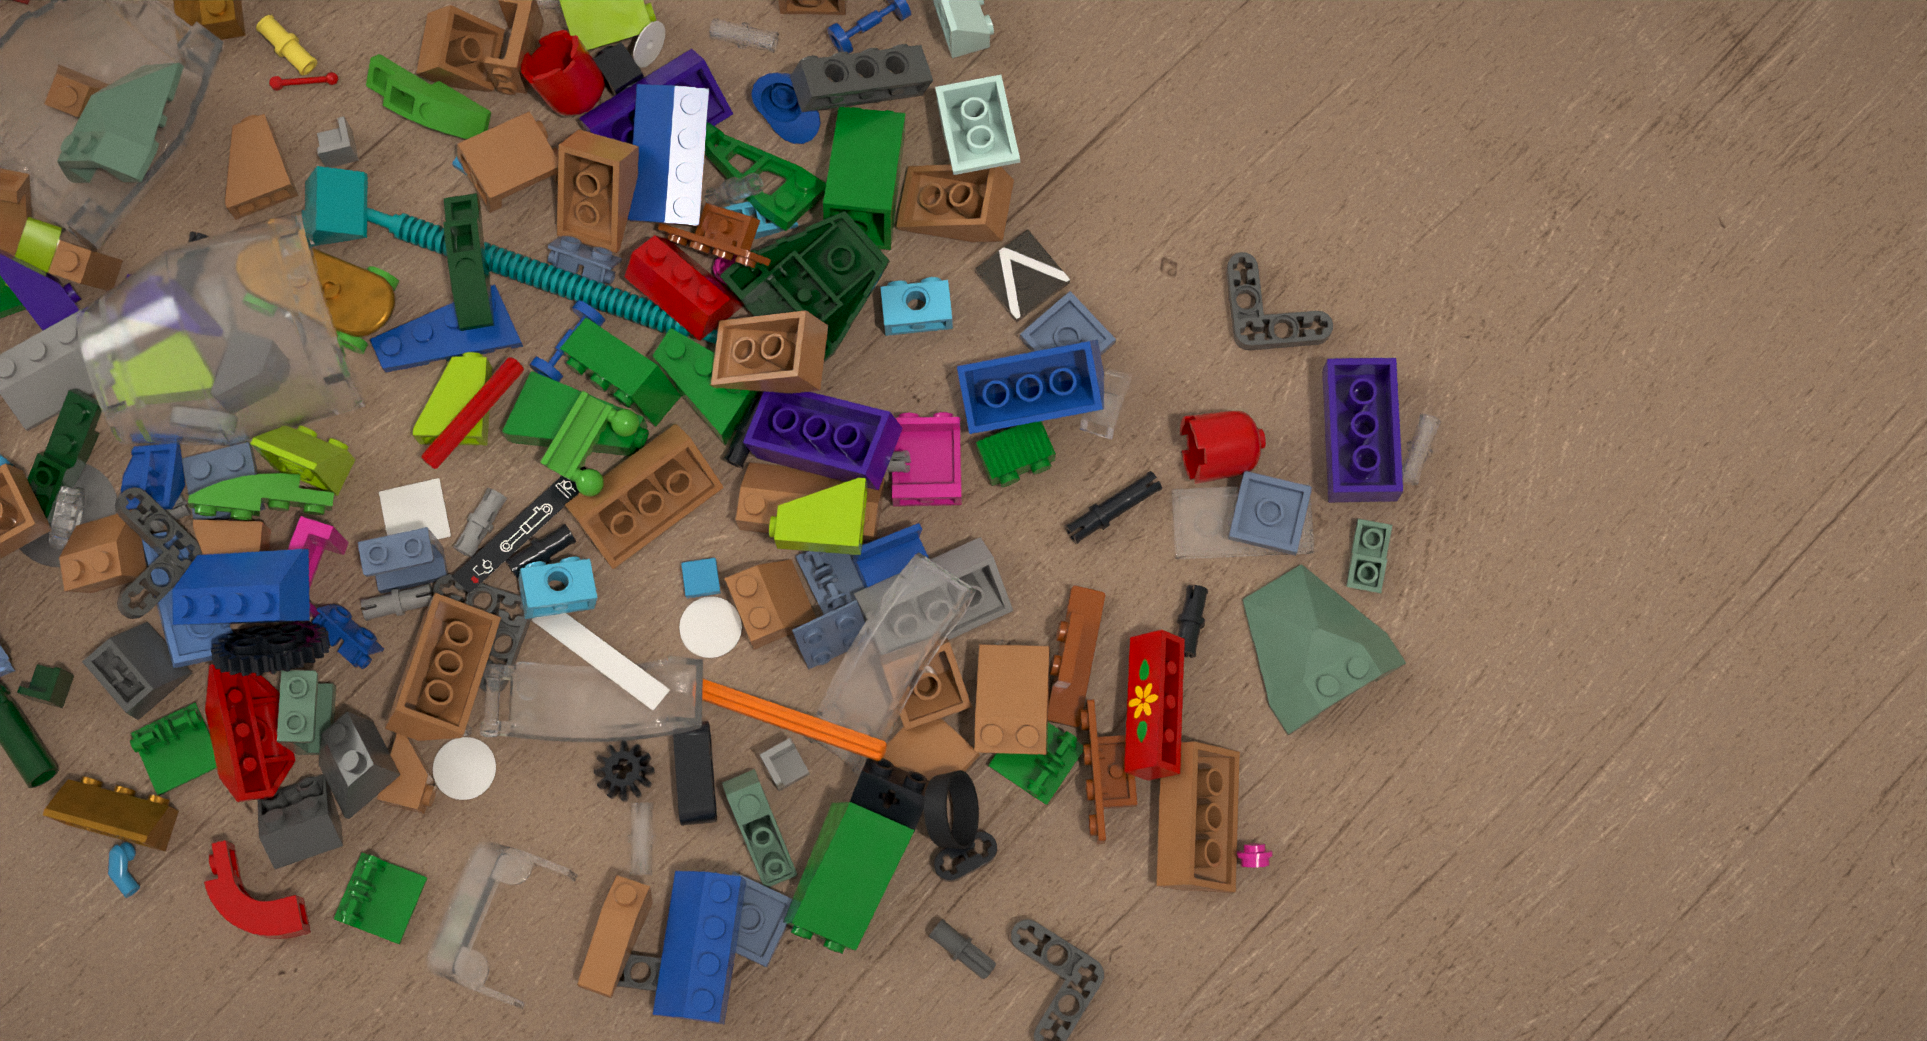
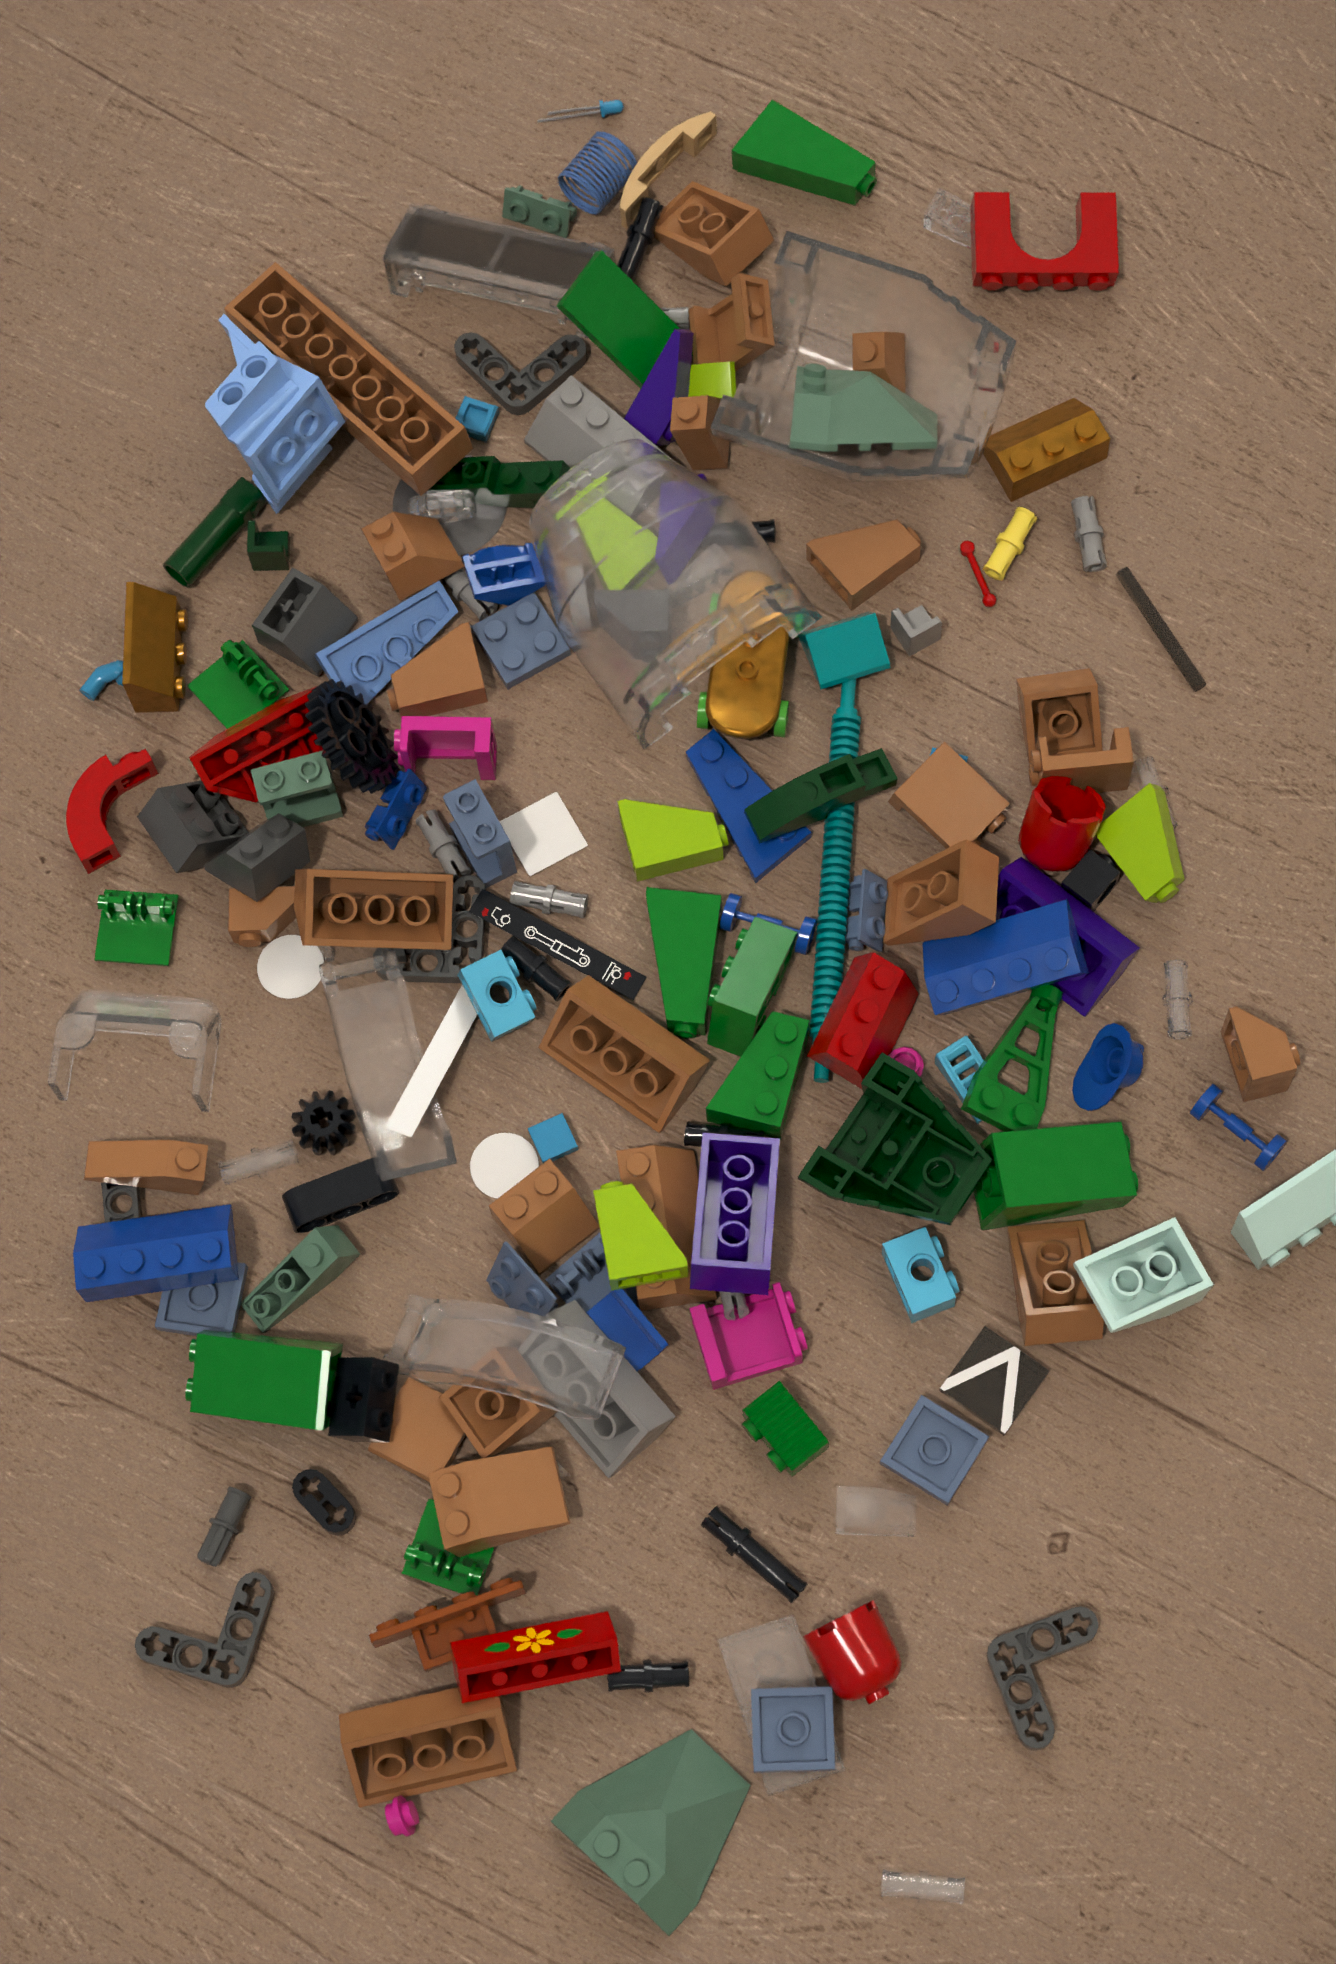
camera: 80 degrees right, 5 degrees down
dark grey beam [115,487,202,619] -> none
blue slope [172,549,310,625] -> none
bright green slope [188,473,334,521] -> none
lime slope [250,425,355,496] -> none
bright green slope [366,54,491,139] -> none
red axle [421,357,524,469] -> none
bright green gear [540,391,639,497] -> none
white piece [633,21,665,68] -> none
dark orange bracket [658,203,771,268] -> none
orange axle [694,679,887,761] -> none
clear pin [705,173,763,207] -> none
medium nougat slope [711,311,828,393] -> none
light grey panel [760,738,810,791] -> none
dark grey brick [790,44,933,112] -> none
black tyre [924,770,979,850] -> none
blue slope [957,339,1104,434] -> none
dark orange bracket [1048,586,1106,728] -> none
dark purple brick [1322,358,1403,503] -> none
sand green slope [1346,519,1393,593] -> none

